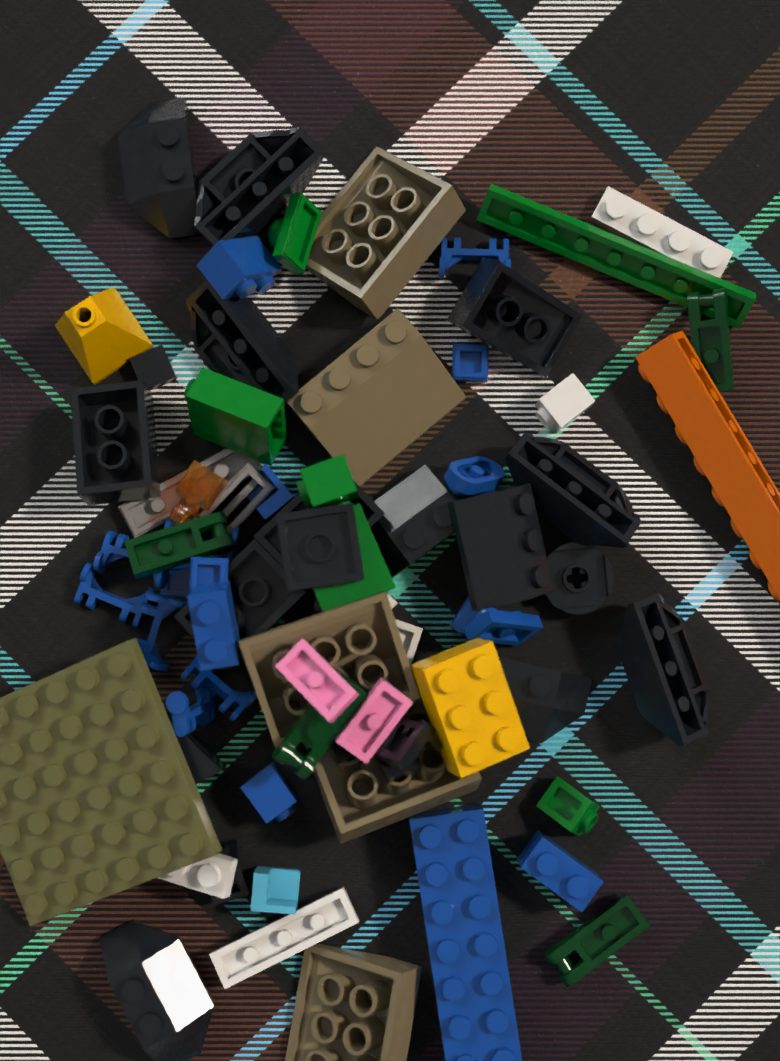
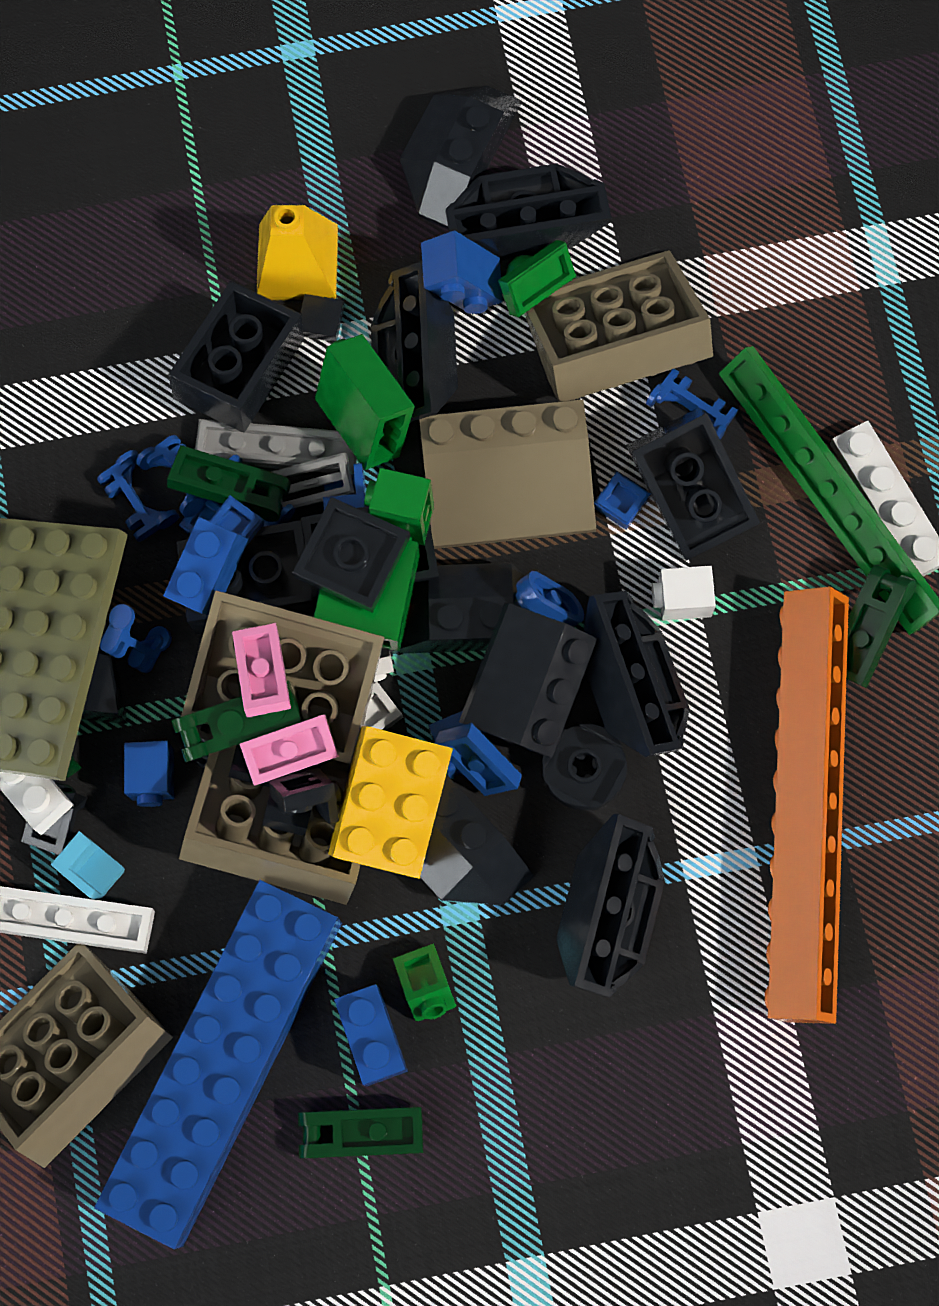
camera: 40 degrees right, 10 degrees down
blue piece [132,592,188,672] -> none
clear orange plate [169,460,227,524] -> none
blue piece [180,654,258,722] -> none

